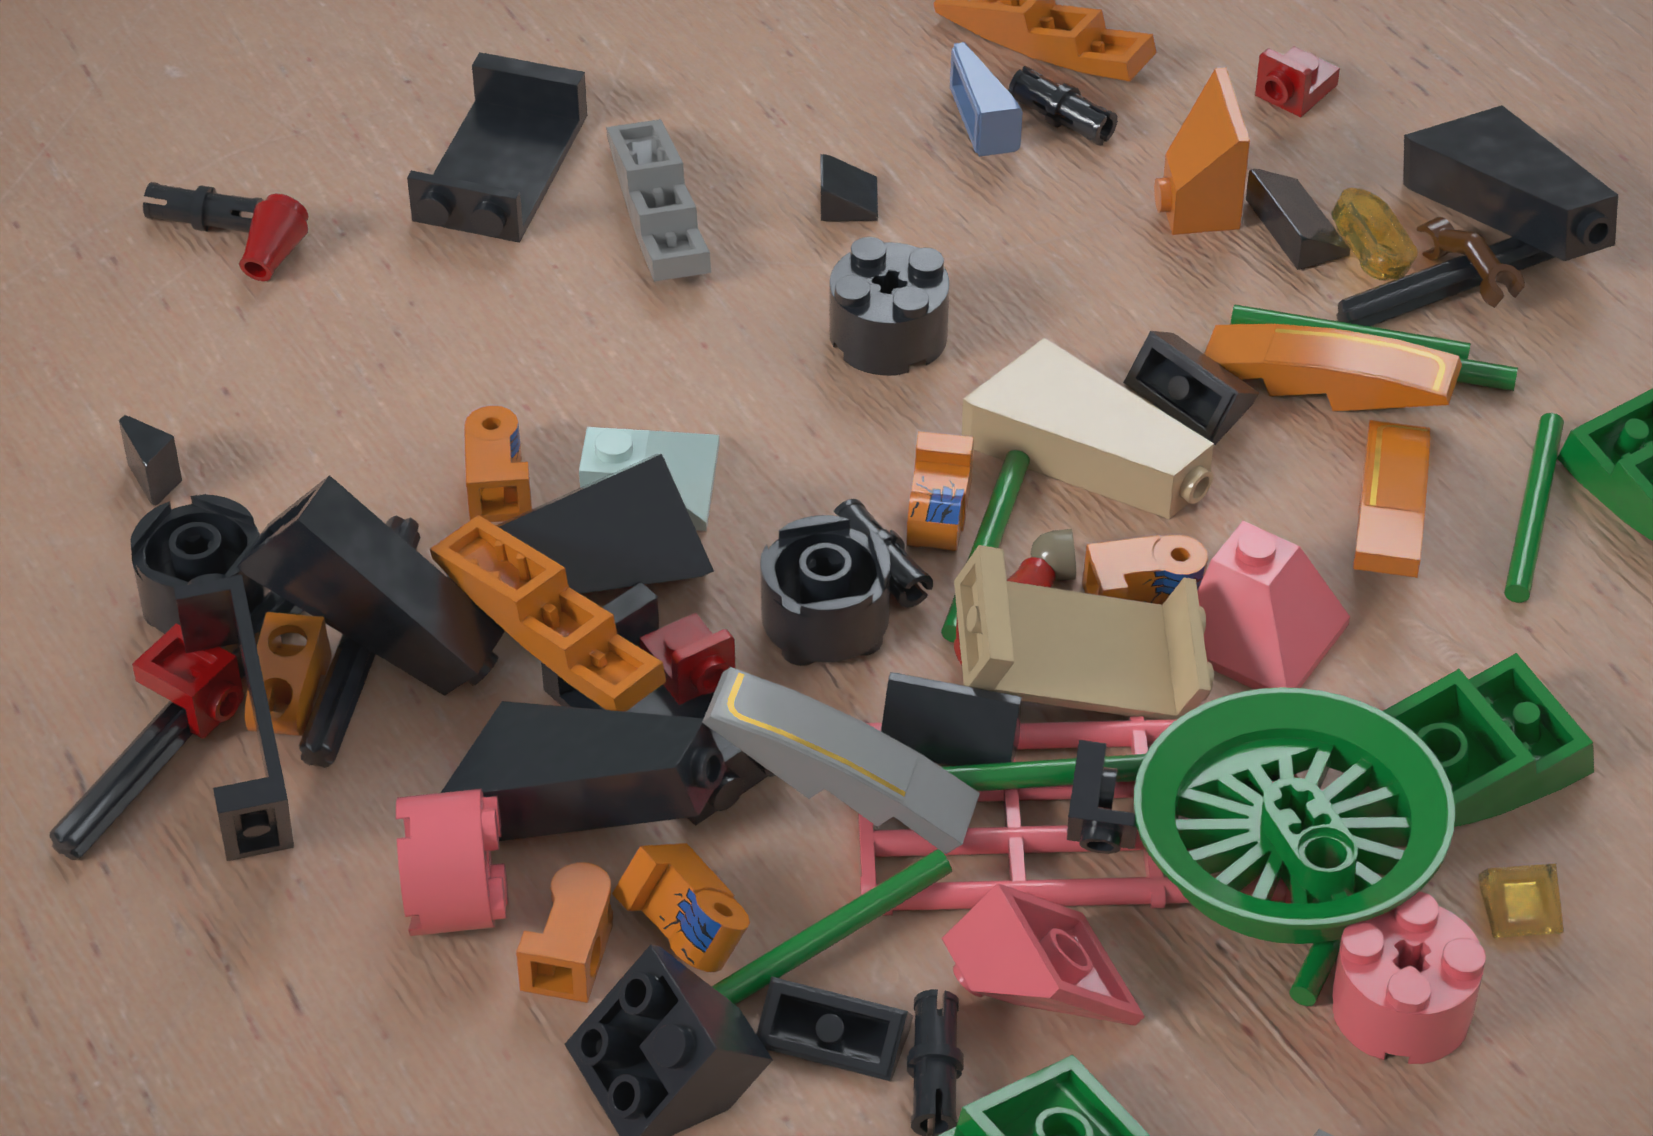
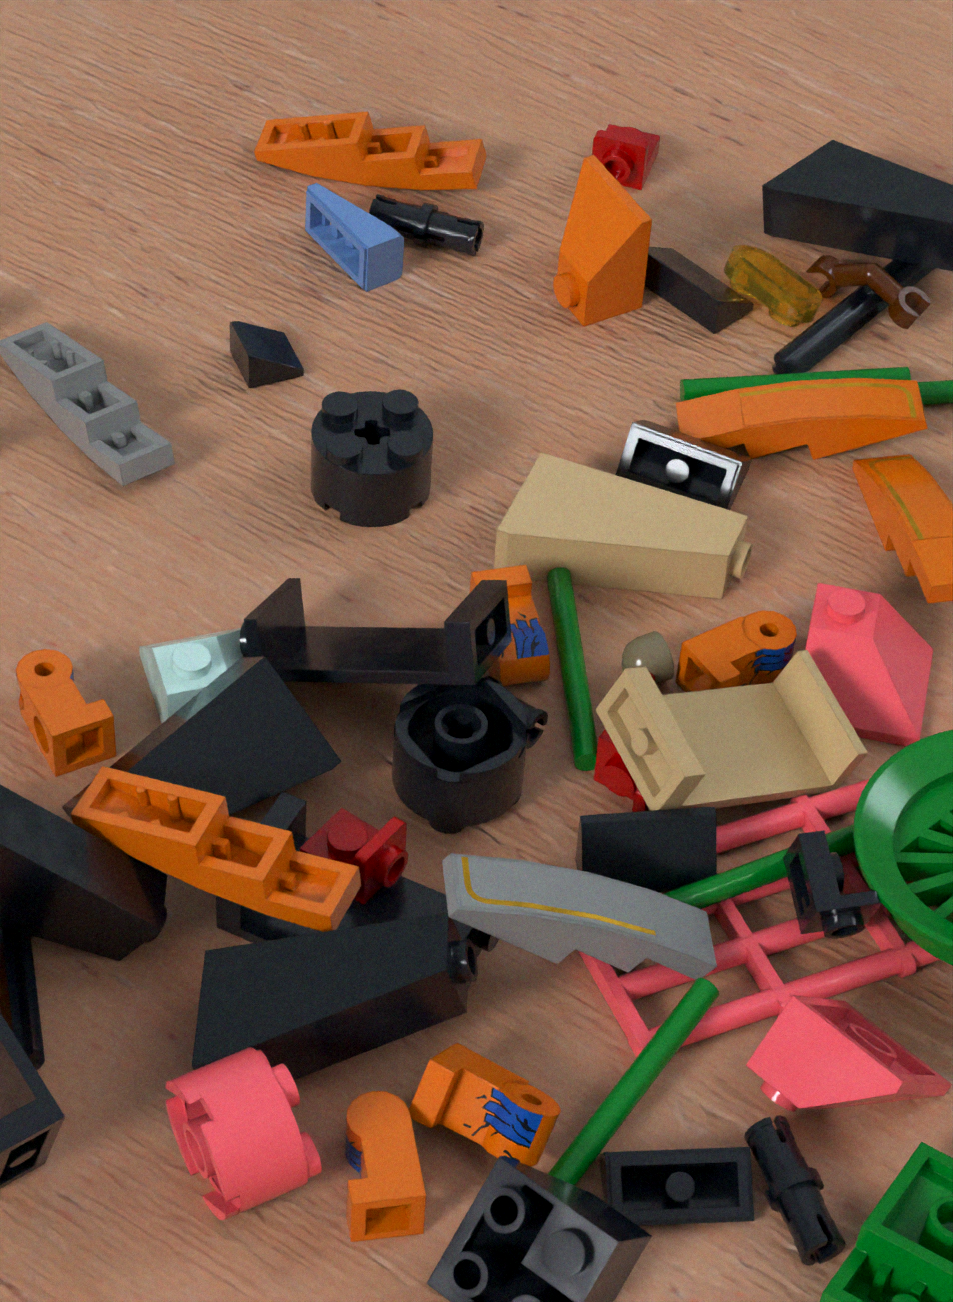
camera: 25 degrees left, 0 degrees up
none -> black panel [239,578,512,685]

